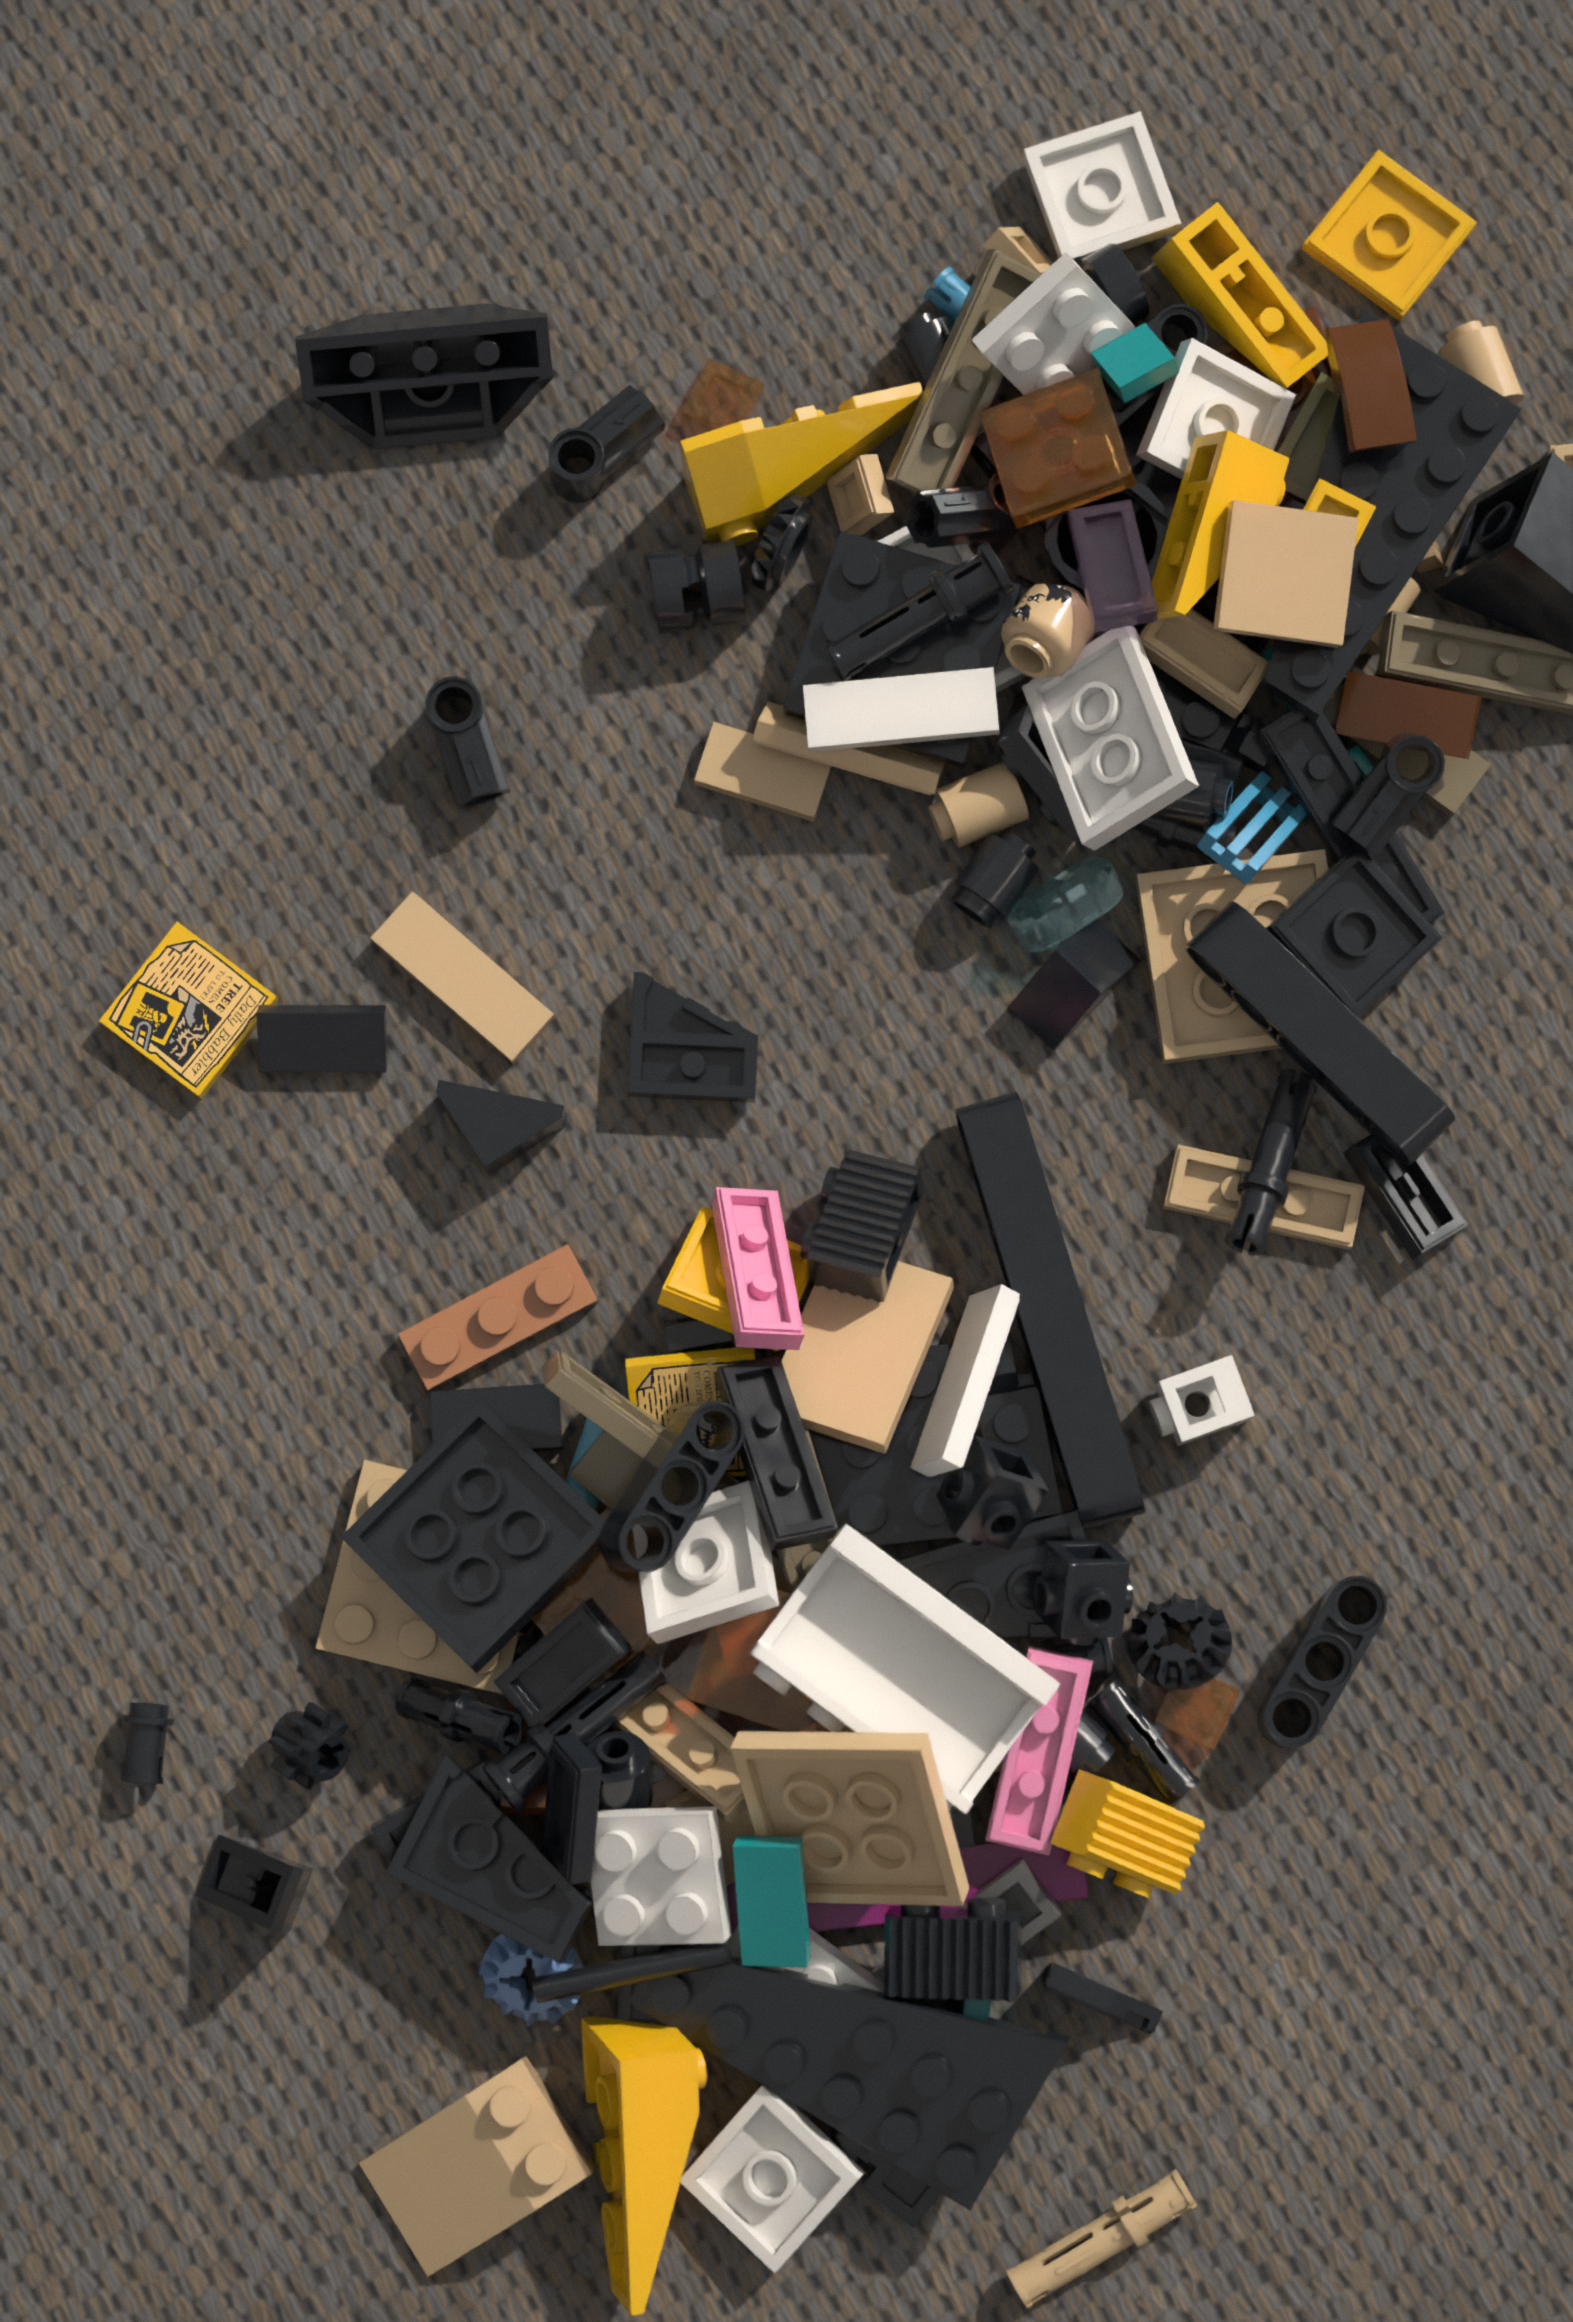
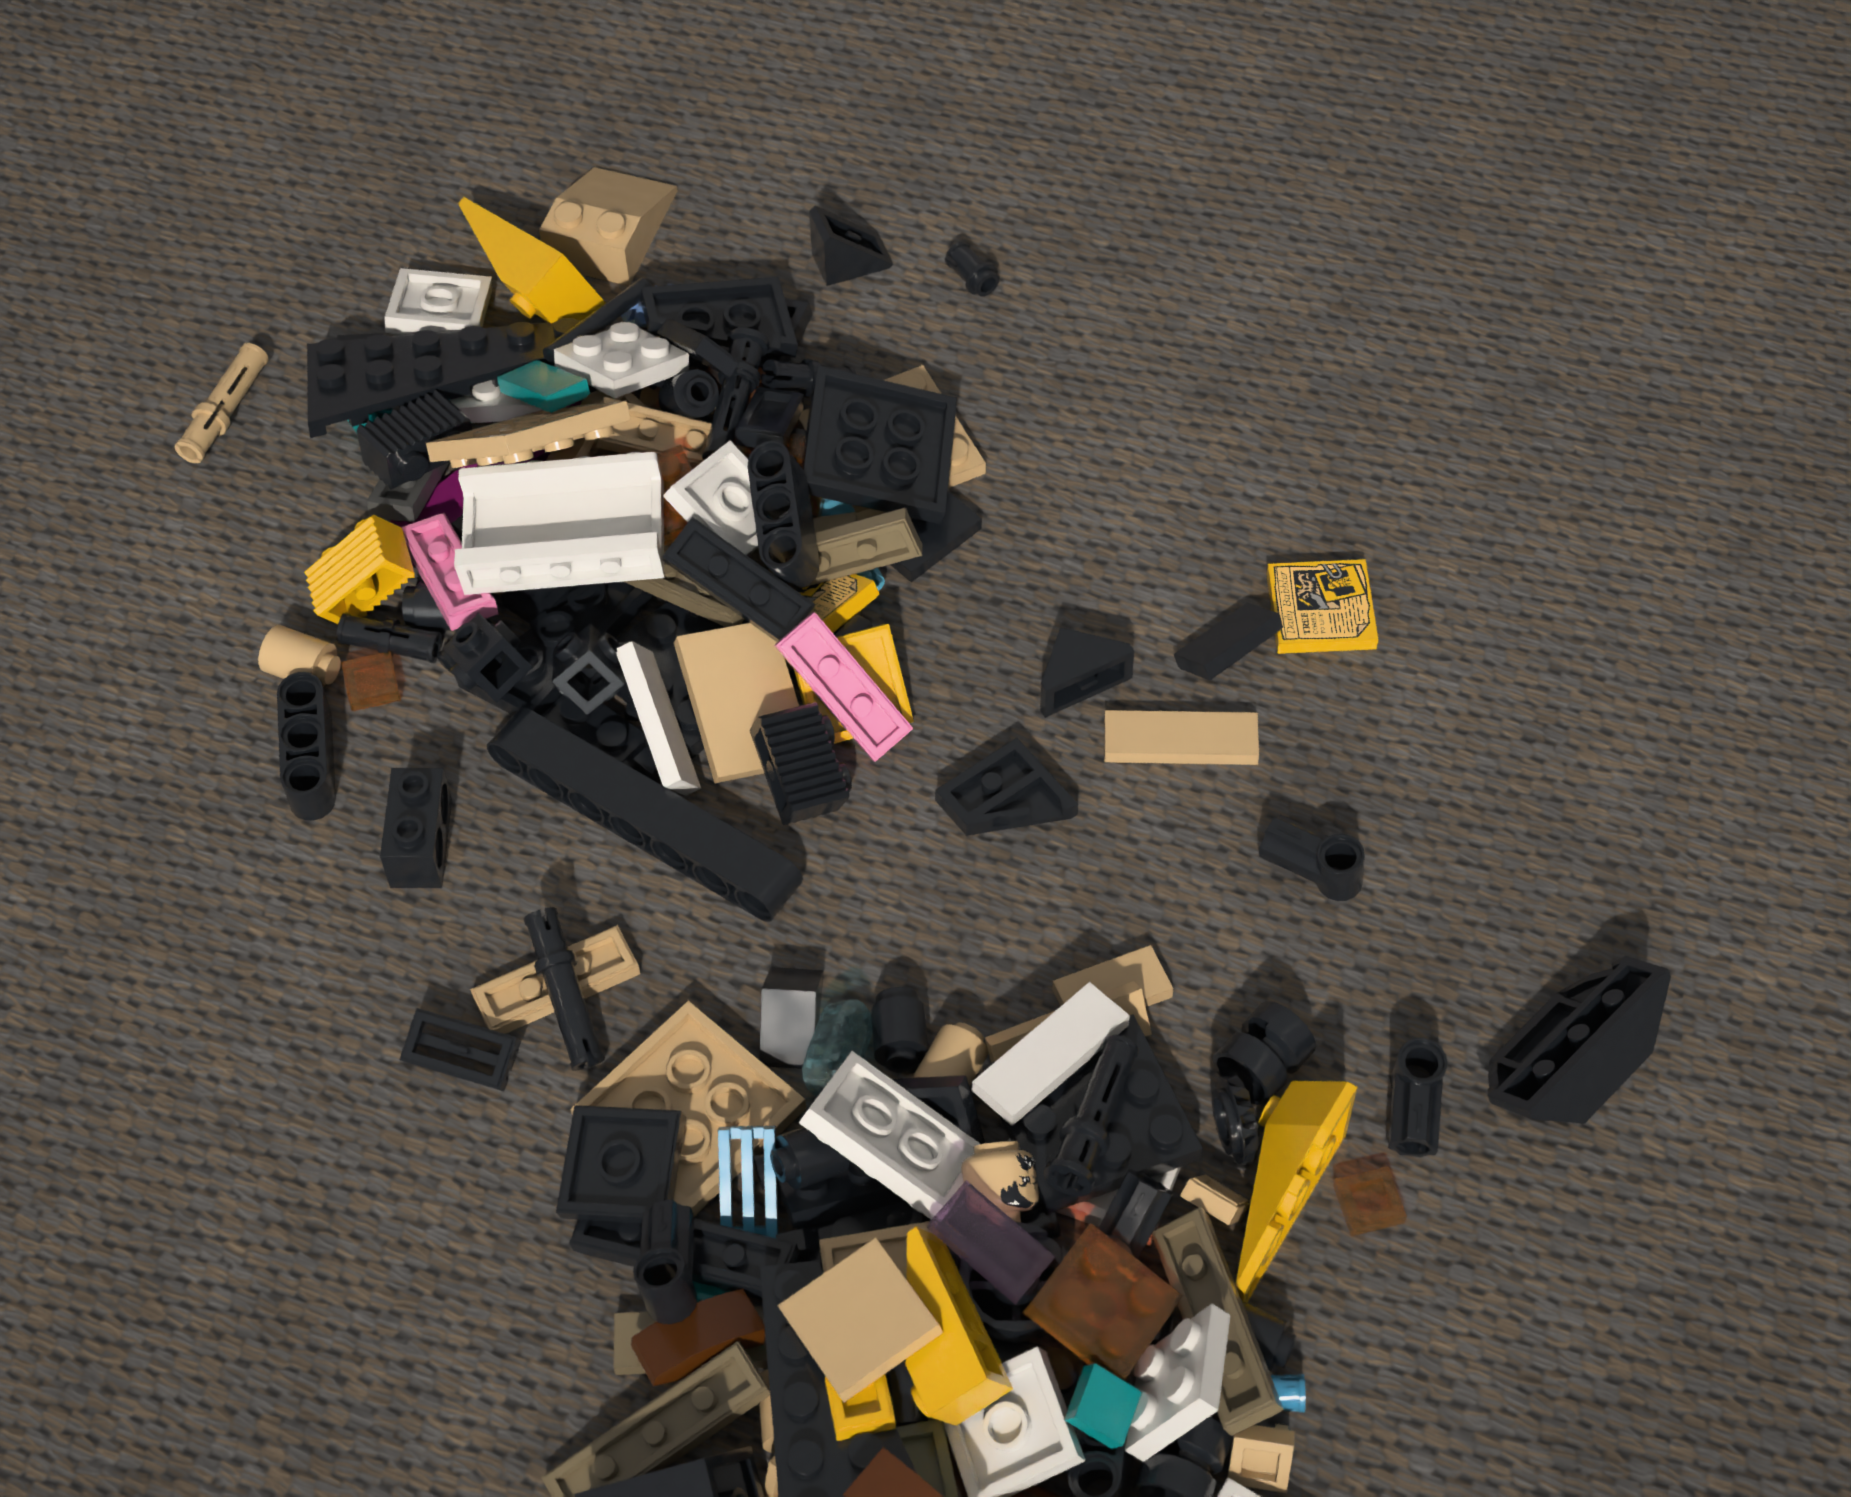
camera: 140 degrees right, 25 degrees down
black gear [268,1702,351,1790] -> none
nougat plate [398,1244,599,1392] -> none
black tile [1043,1962,1163,2034] -> none
black gear [1127,1592,1232,1690] -> none
white brick [1149,1355,1255,1446] -> none
black beam [1185,901,1455,1166] -> none
none -> tan brick [258,625,341,687]
none -> black brick [380,768,452,888]

